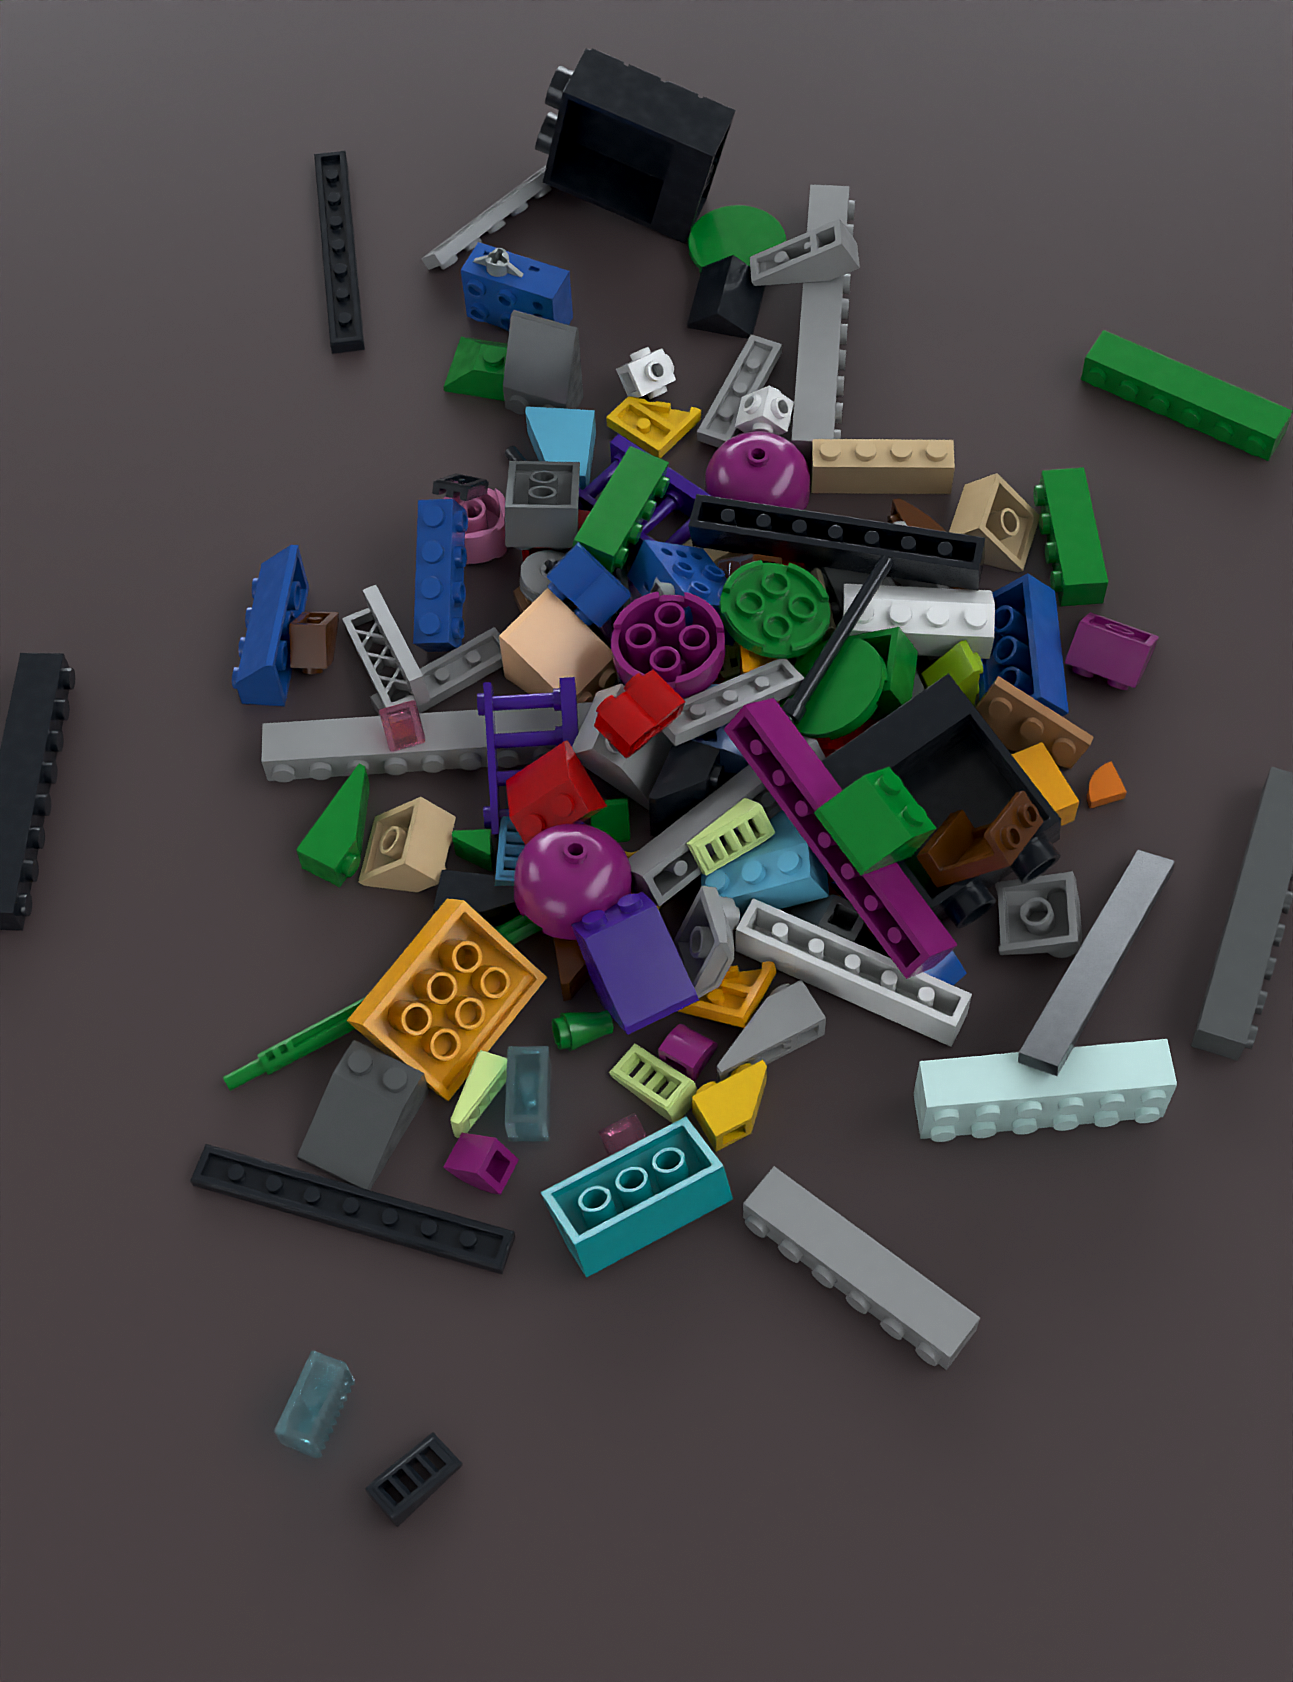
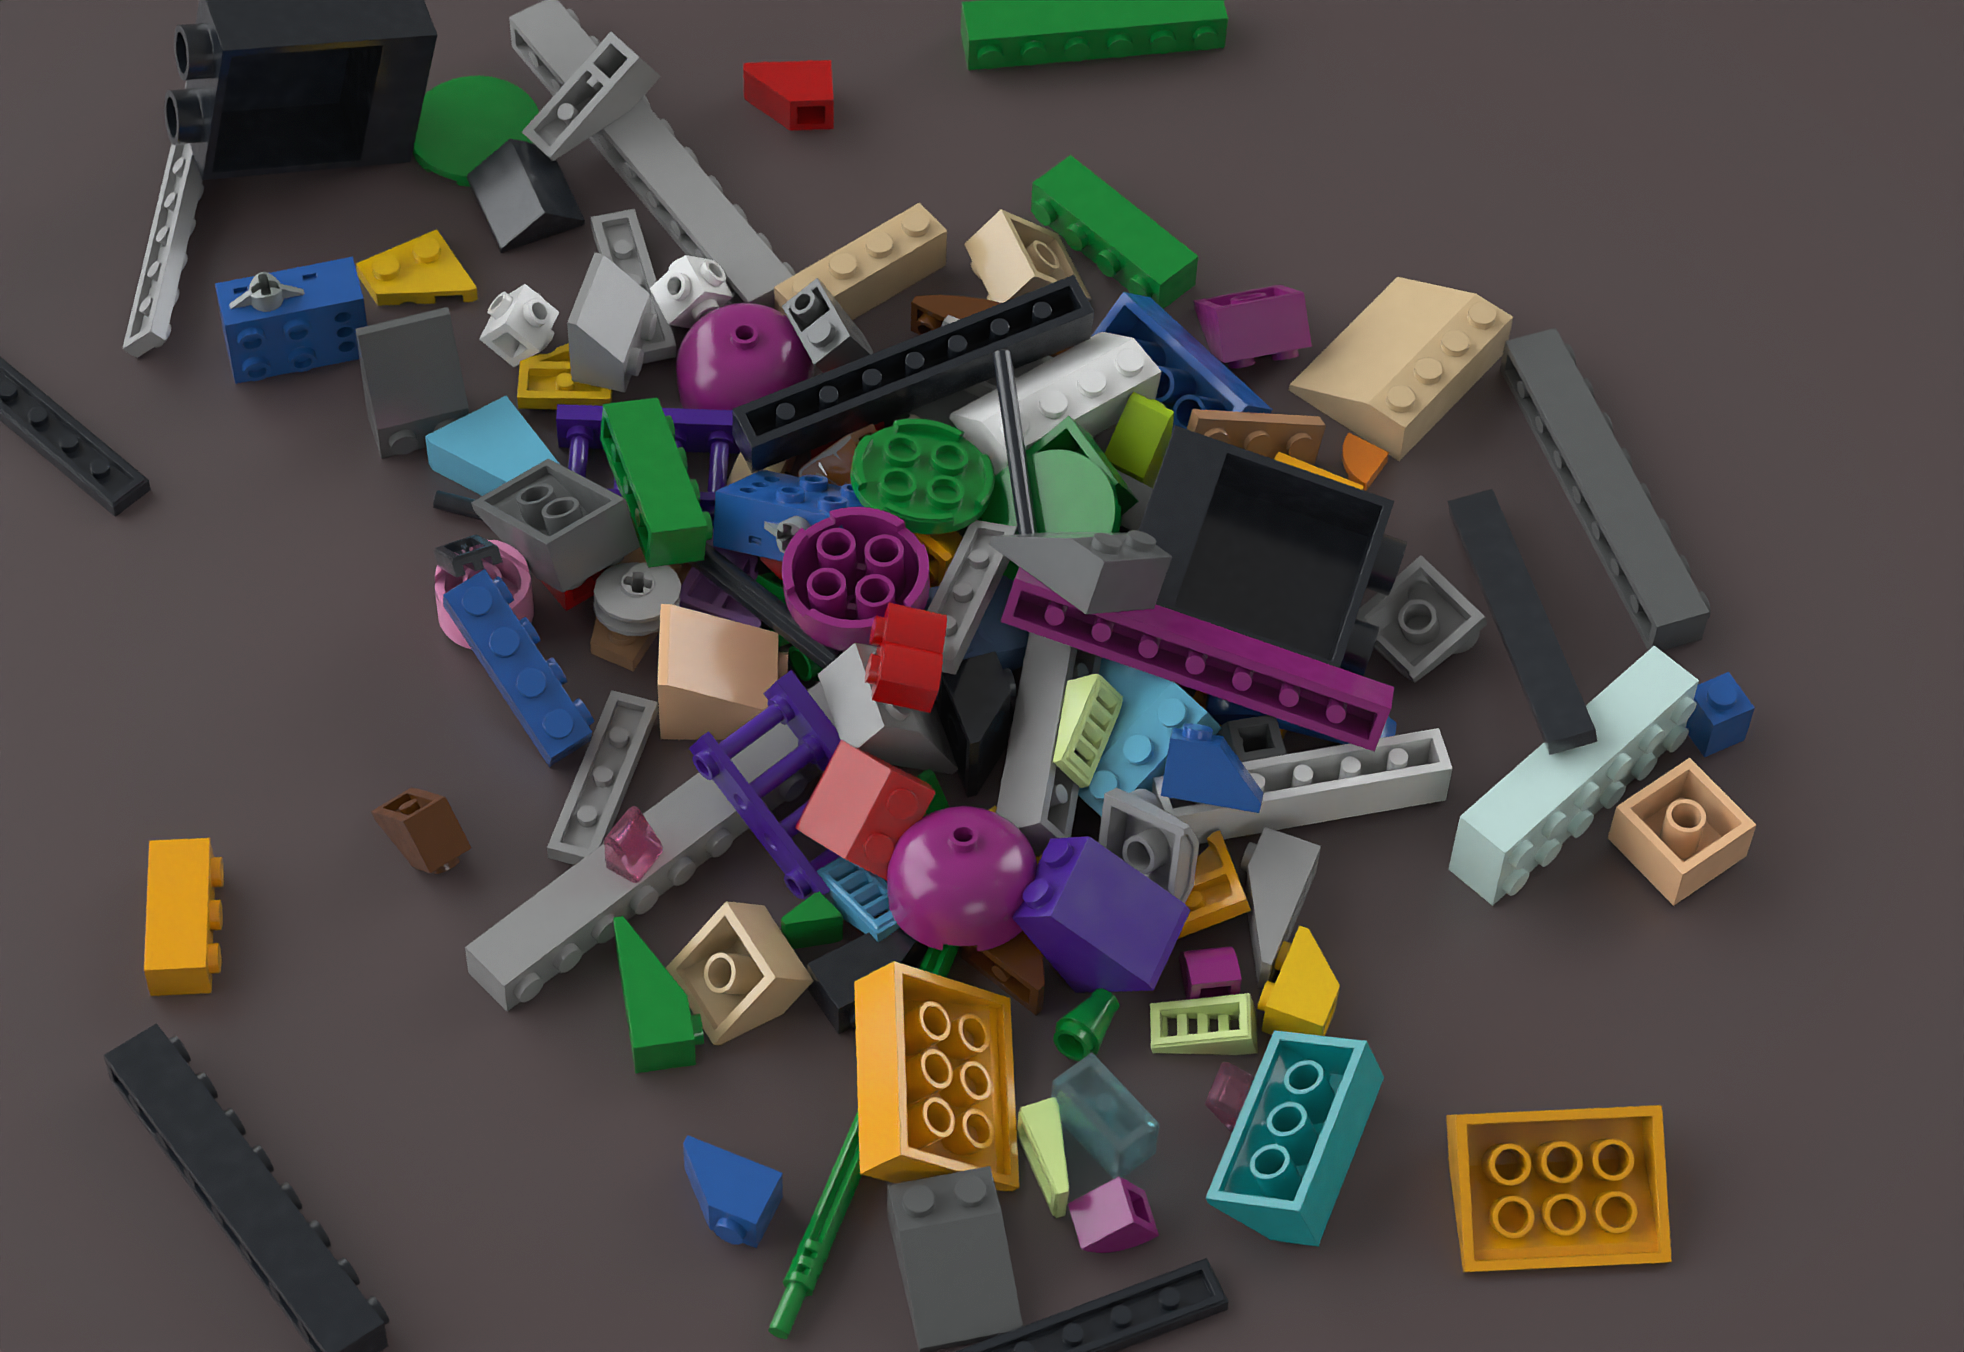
camera: 45 degrees left, 5 degrees down
blue slope [232,545,309,707] -> none
light grey fence [342,585,431,715] -> none
green slope [443,336,508,401] -> none
blue brick [547,542,631,628] -> none
light grey brick [743,1166,980,1370] -> none
green slope [814,767,937,876] -> none
reddish brown panel [916,791,1044,888] -> none
none -> light orange brick [144,838,224,996]
none -> yellow wing [356,229,478,306]
none -> light grey slope [567,253,657,392]
none -> blue slope [683,1135,783,1248]
none -> red slope [743,60,834,131]
none -> dark grey slope [782,278,874,373]
none -> dark grey slope [990,530,1172,614]
none -> blue slope [1160,723,1264,813]
none -> tan slope [1289,277,1513,461]
none -> light orange slope [1446,1105,1672,1272]
none -> light nougat brick [1608,758,1756,906]
none -> blue brick [1686,672,1755,757]

